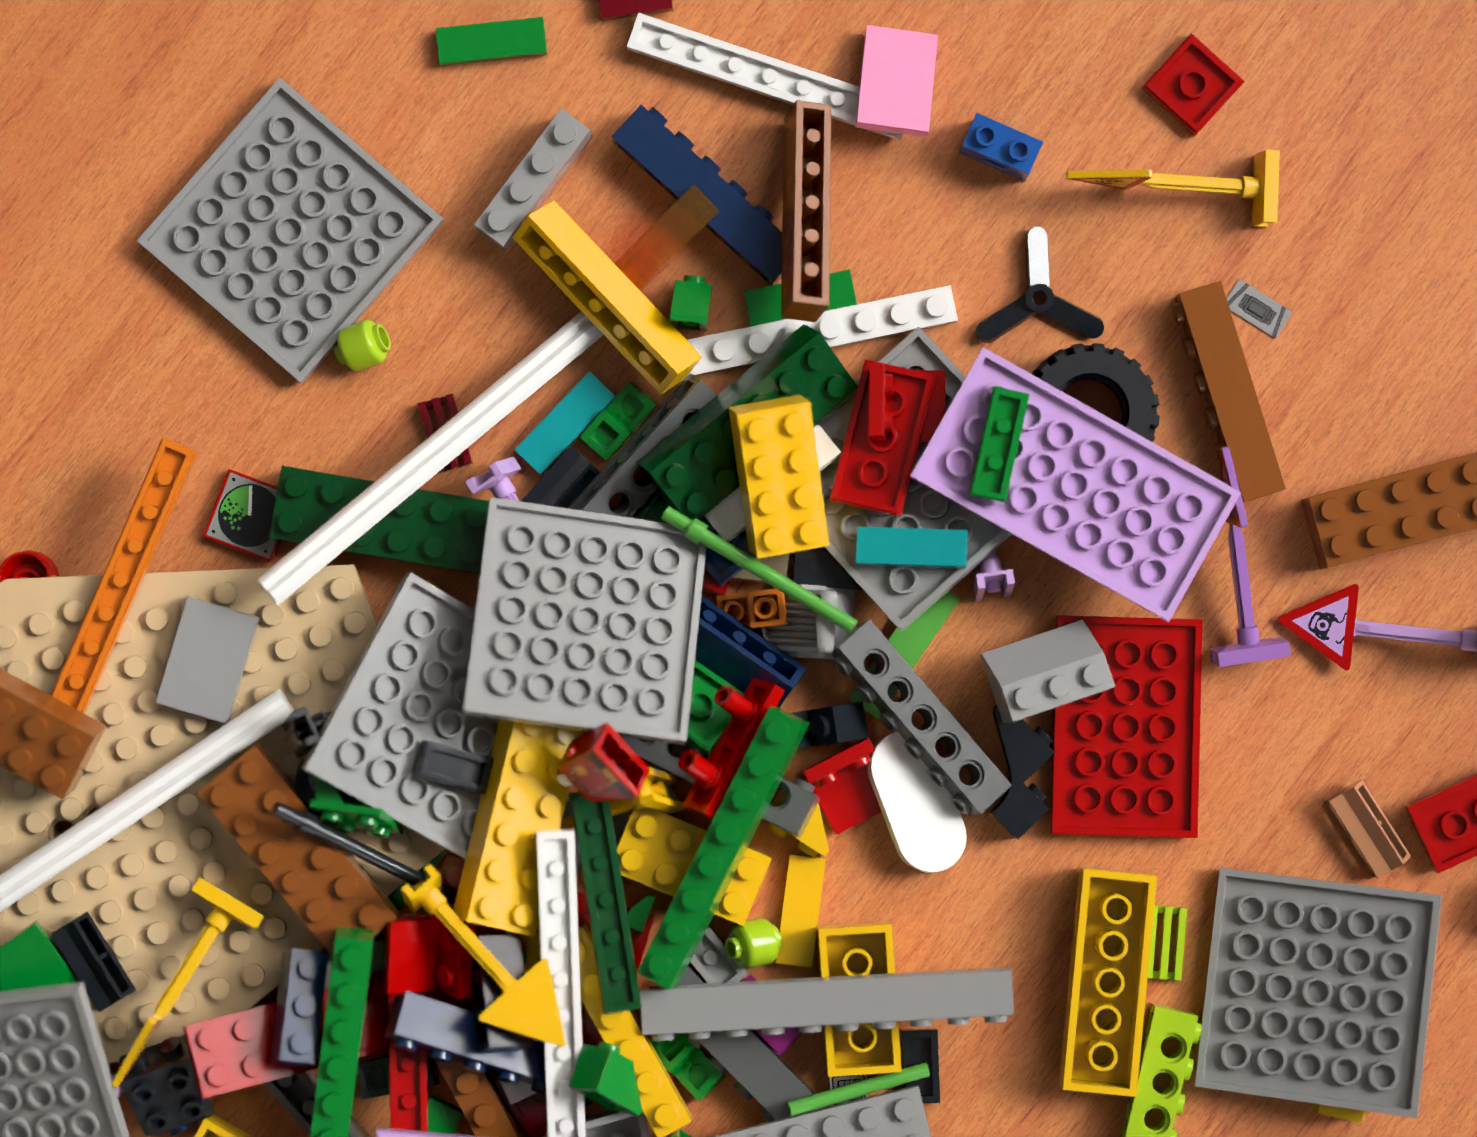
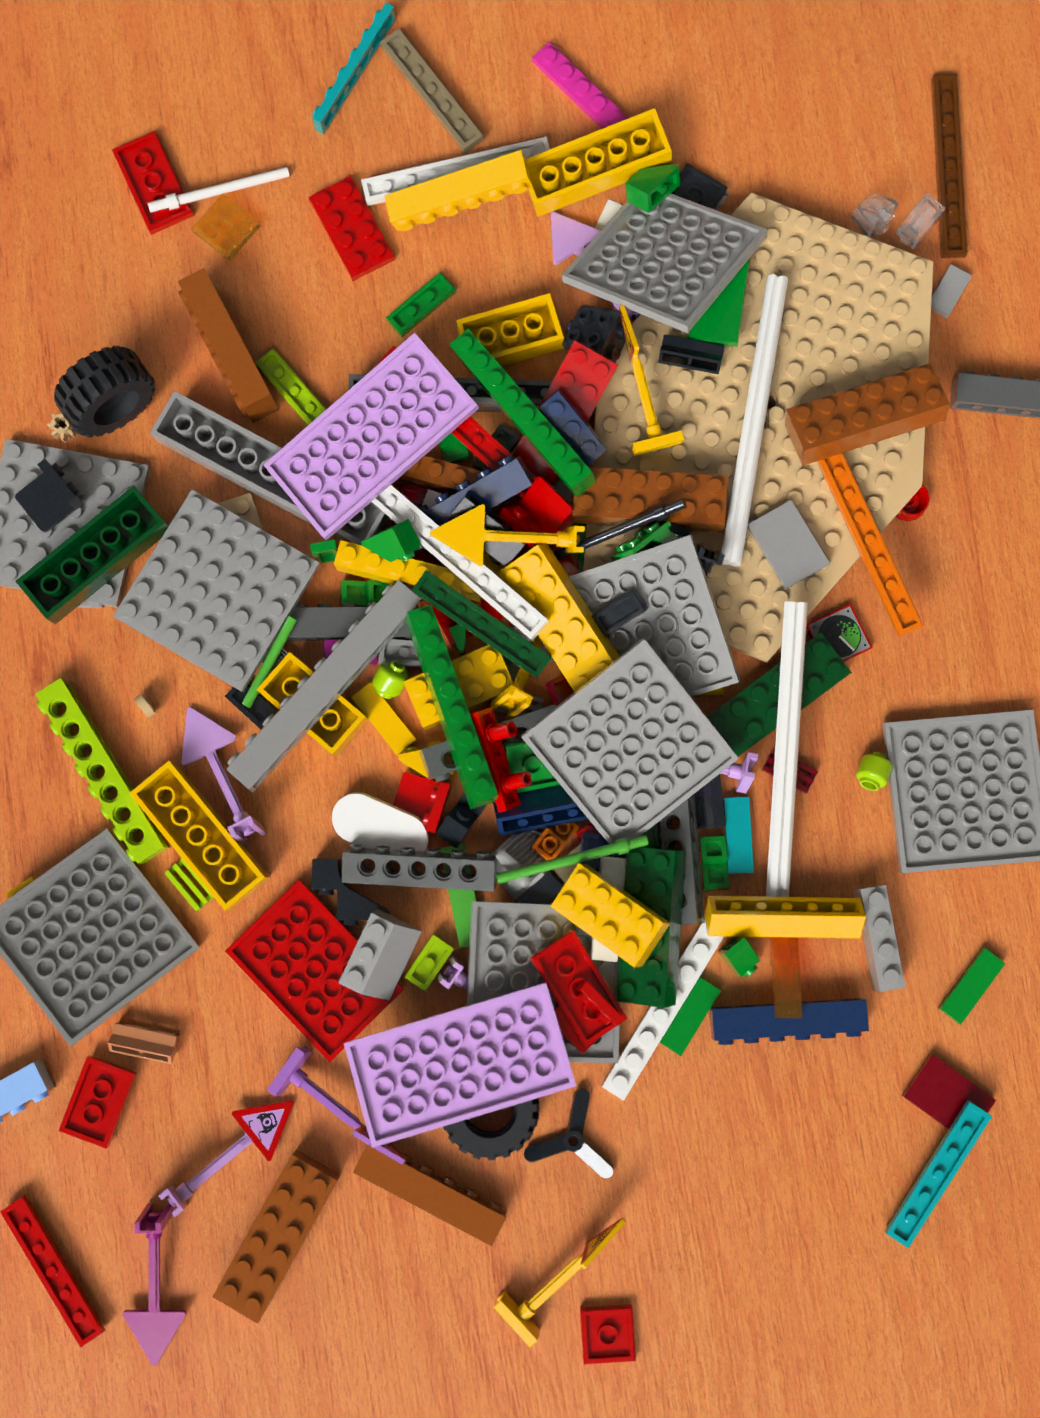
camera: 135 degrees right, 5 degrees down
red torso [557,723,651,802] -> none
white plate [627,13,902,141] -> none
dark orange brick [781,100,831,323] -> none
bright pink tile [855,25,938,137] -> none
teal tile [856,527,968,568] -> none
blue brick [959,113,1043,181] -> none
green tile [968,386,1030,503] -> none
sticker [1227,279,1292,338] -> none
none -> lavender piece [182,707,267,845]
none -> lime plate [405,934,455,992]

